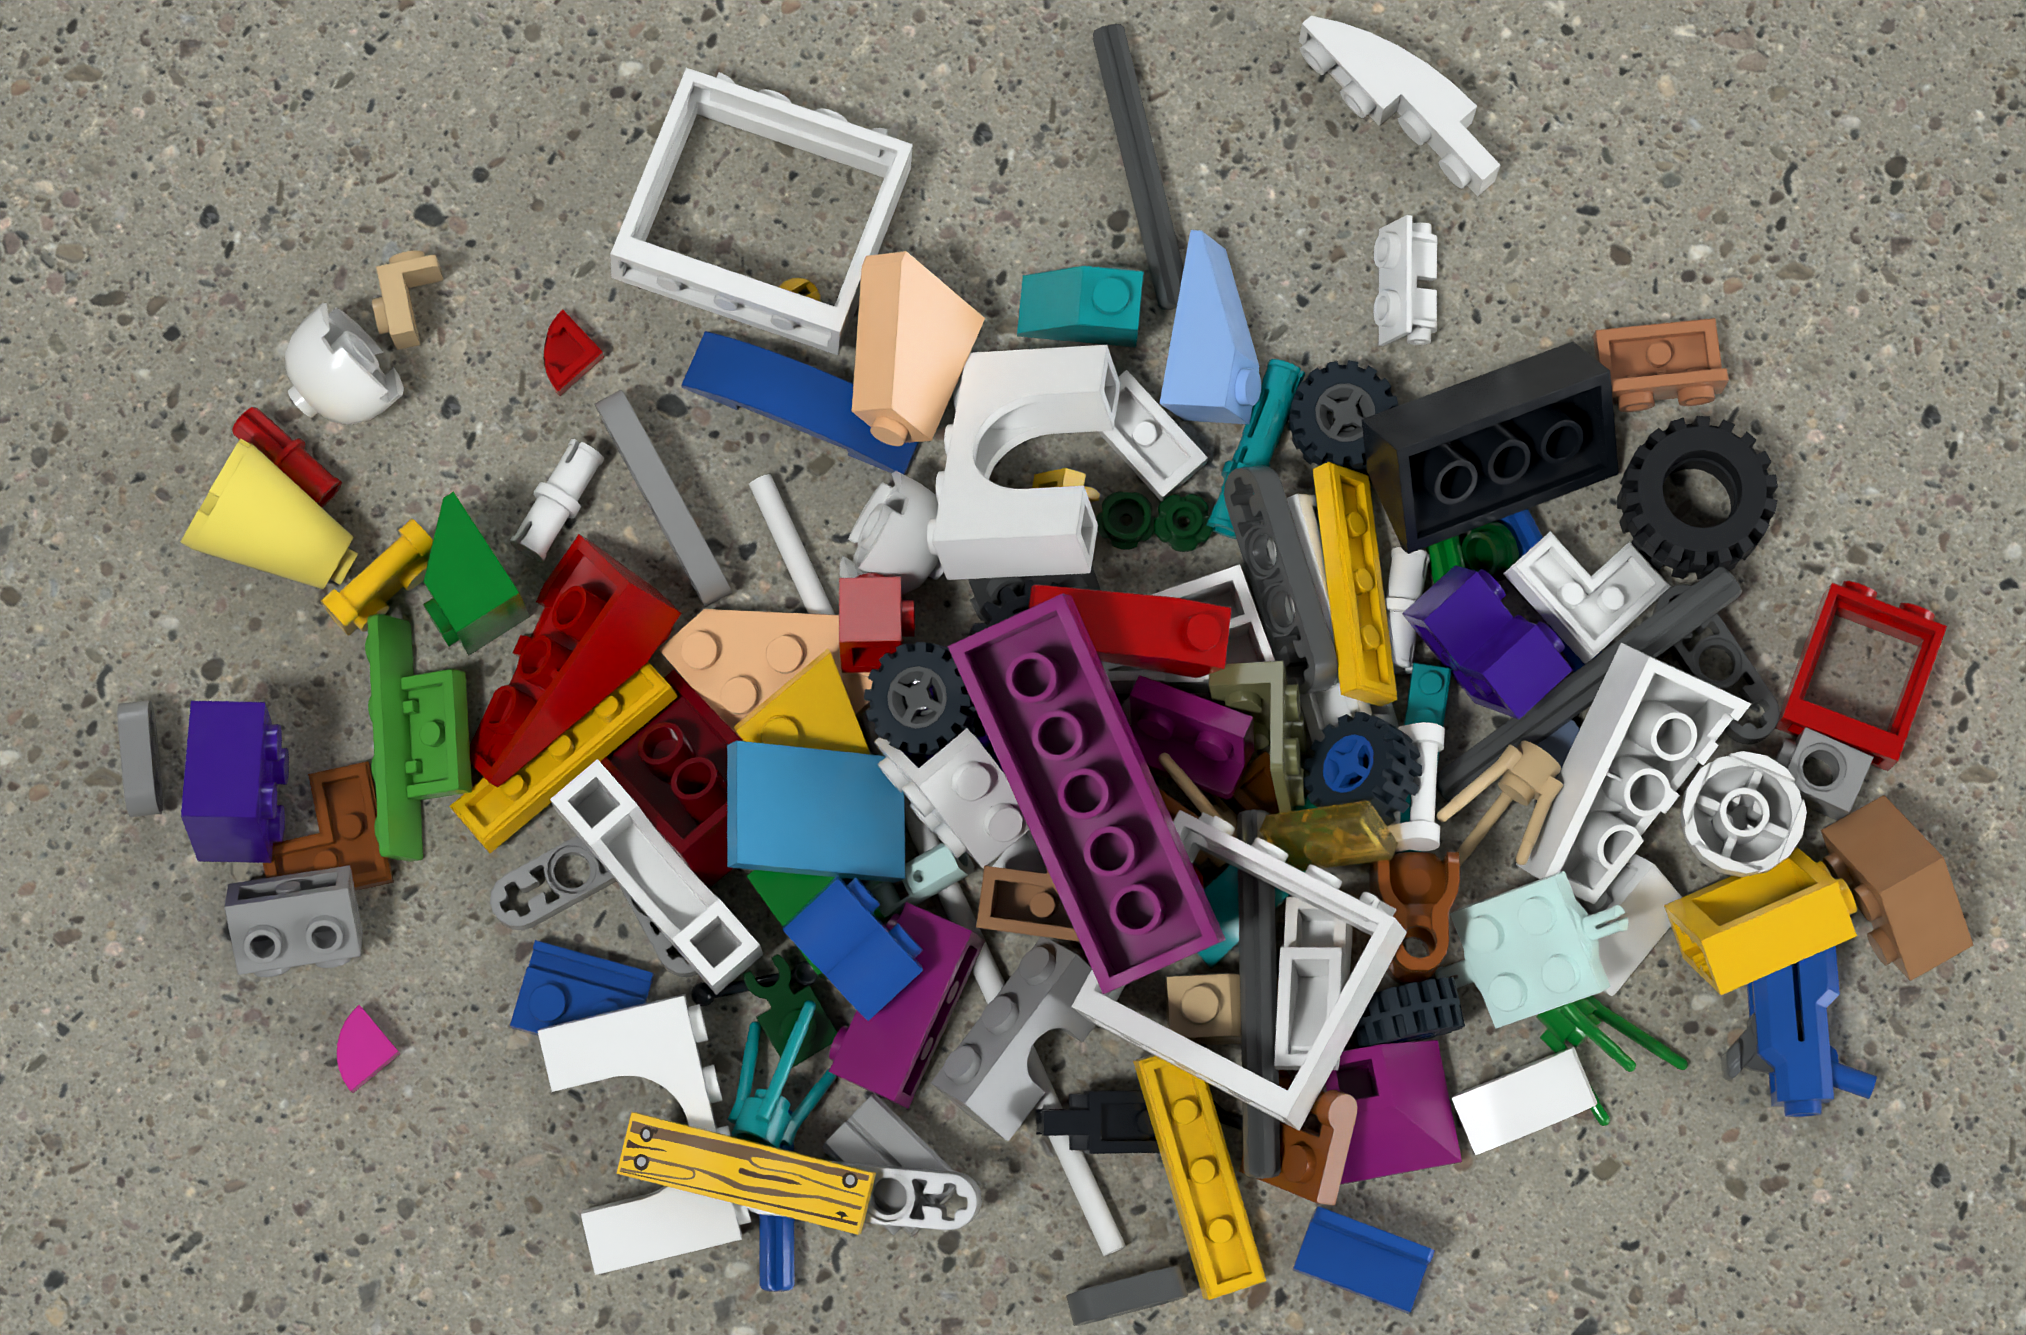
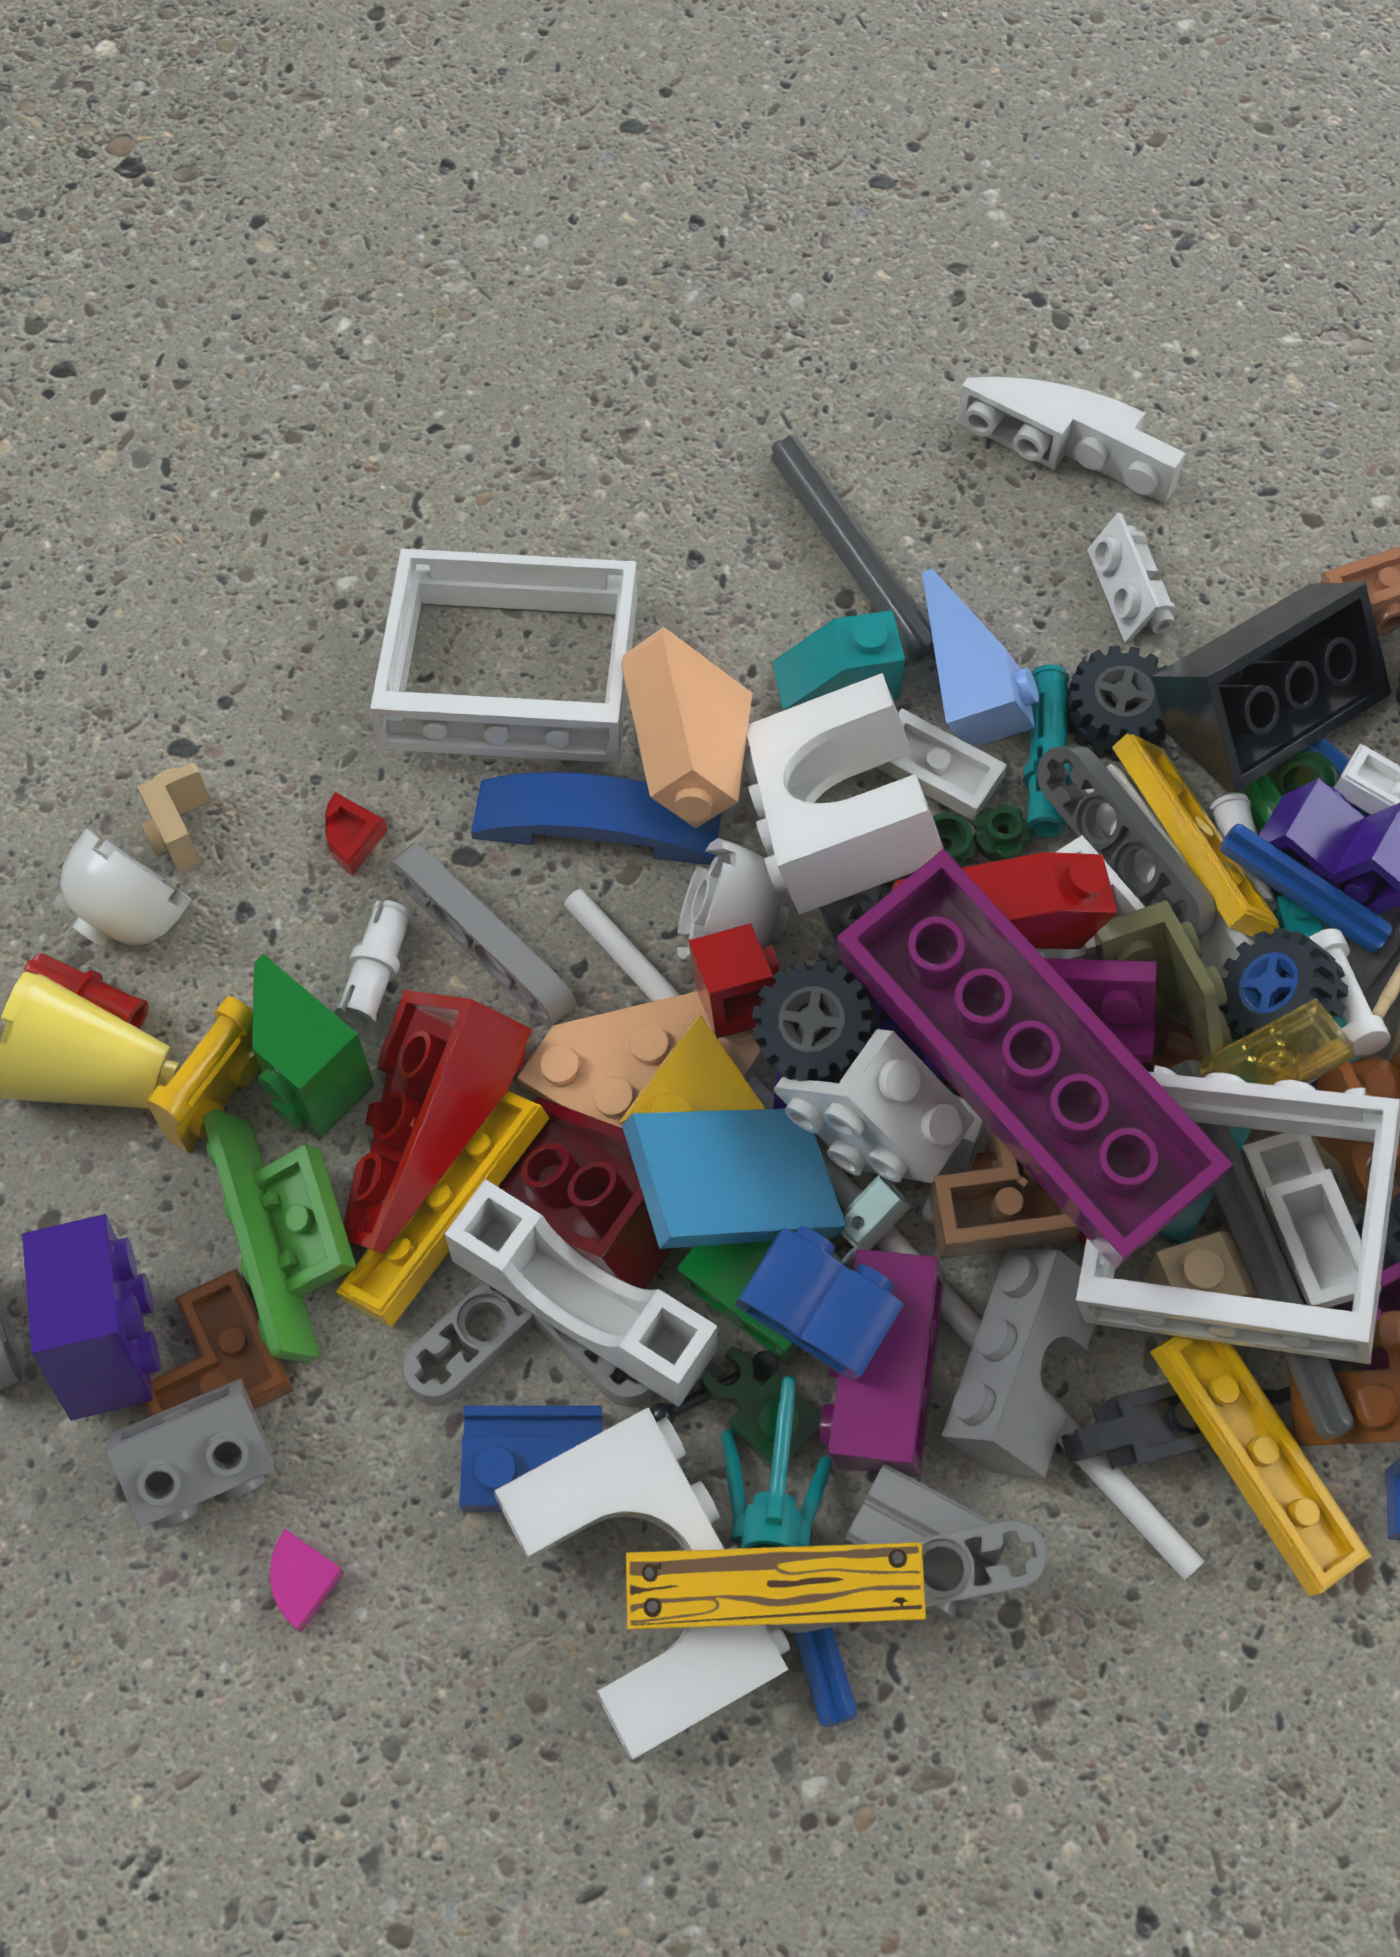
camera: 15 degrees left, 15 degrees down
dark grey beam [1066,1266,1188,1326] -> none
none -> blue axle [1219,824,1393,953]

